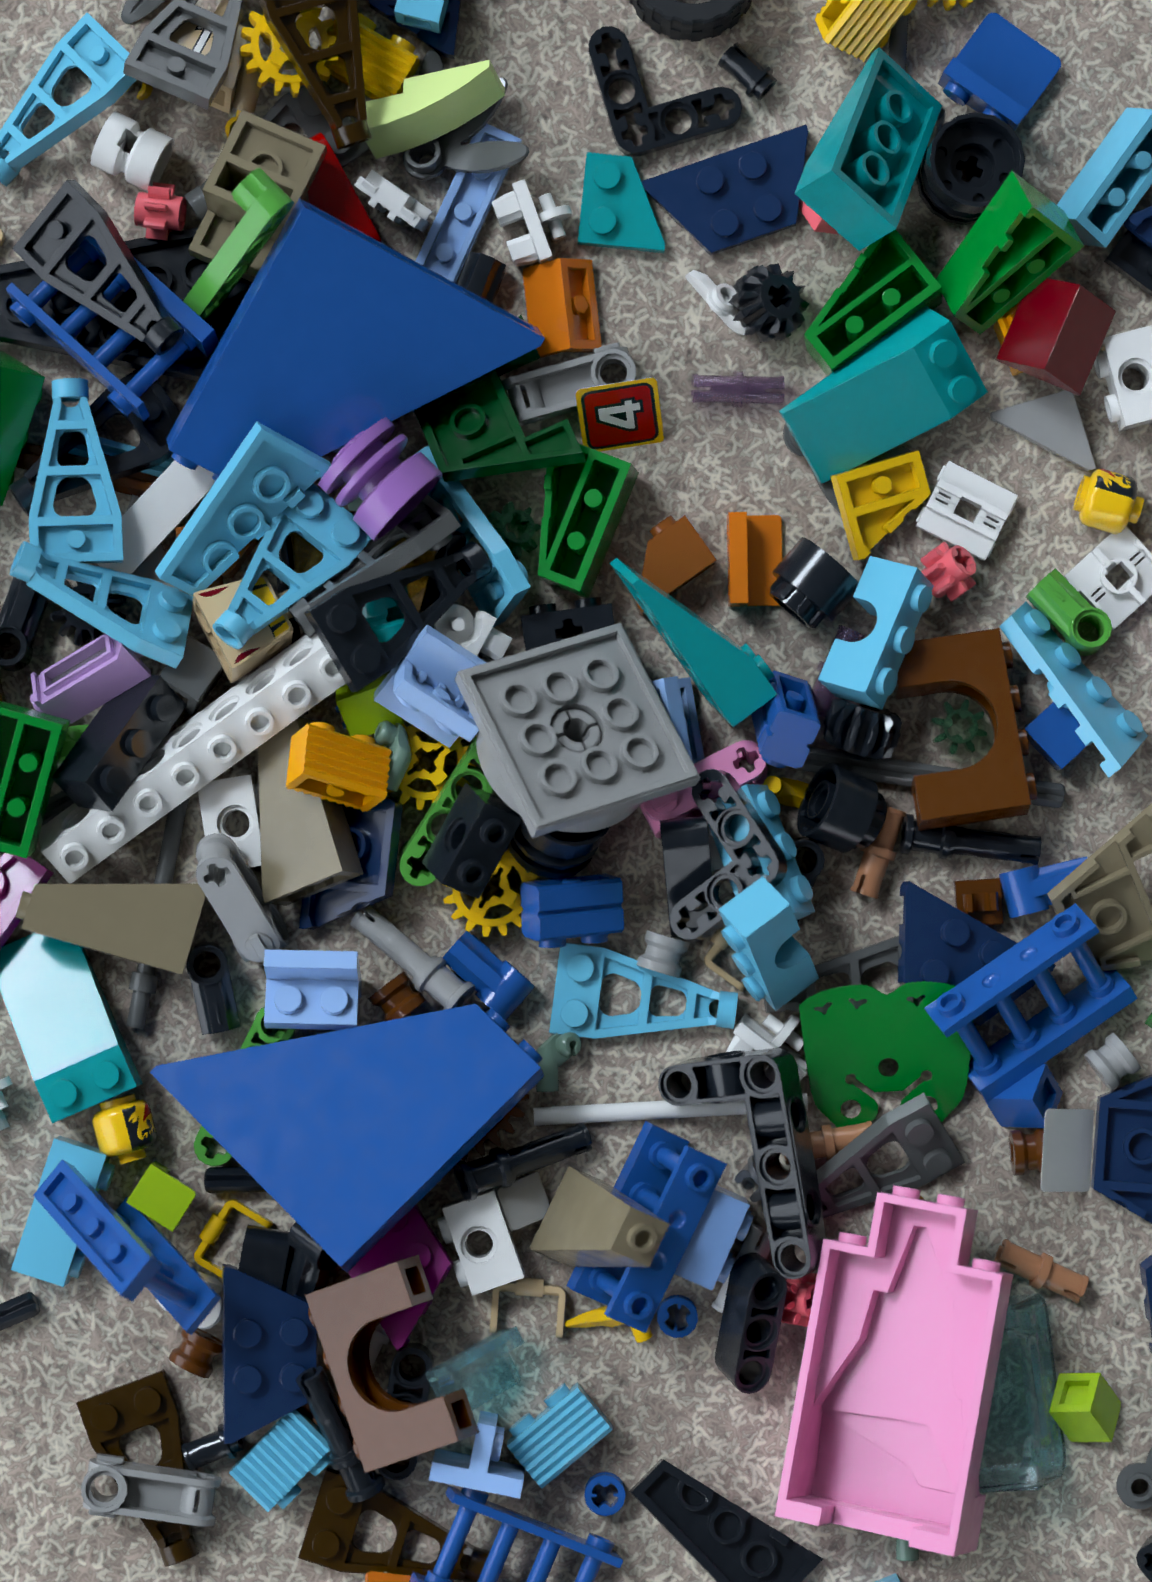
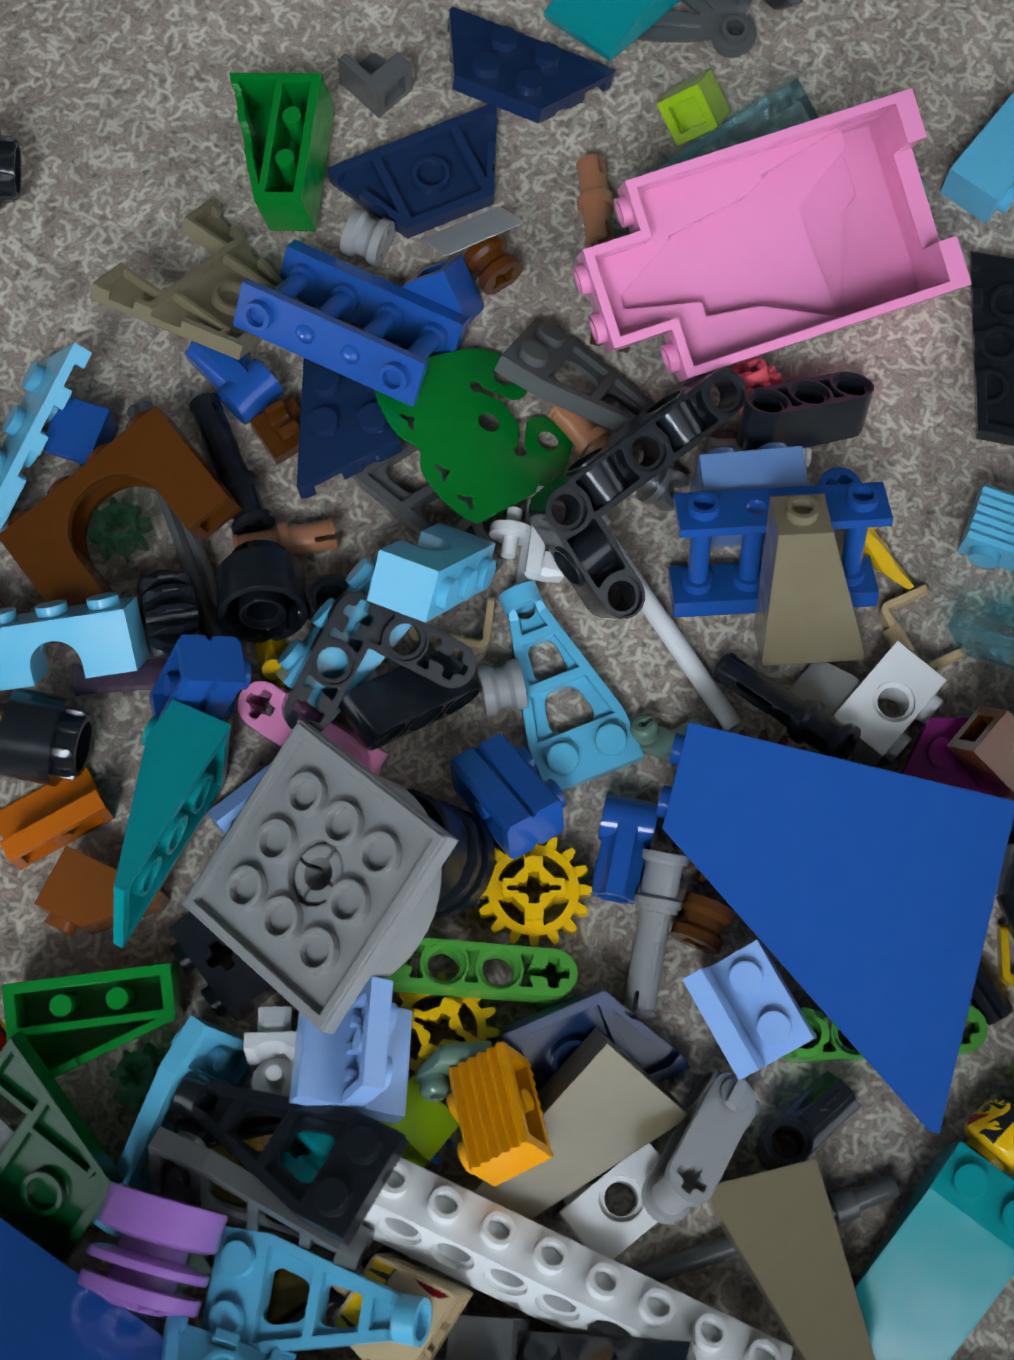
camera: 120 degrees left, 15 degrees down
black brick [422,783,523,899] -> none

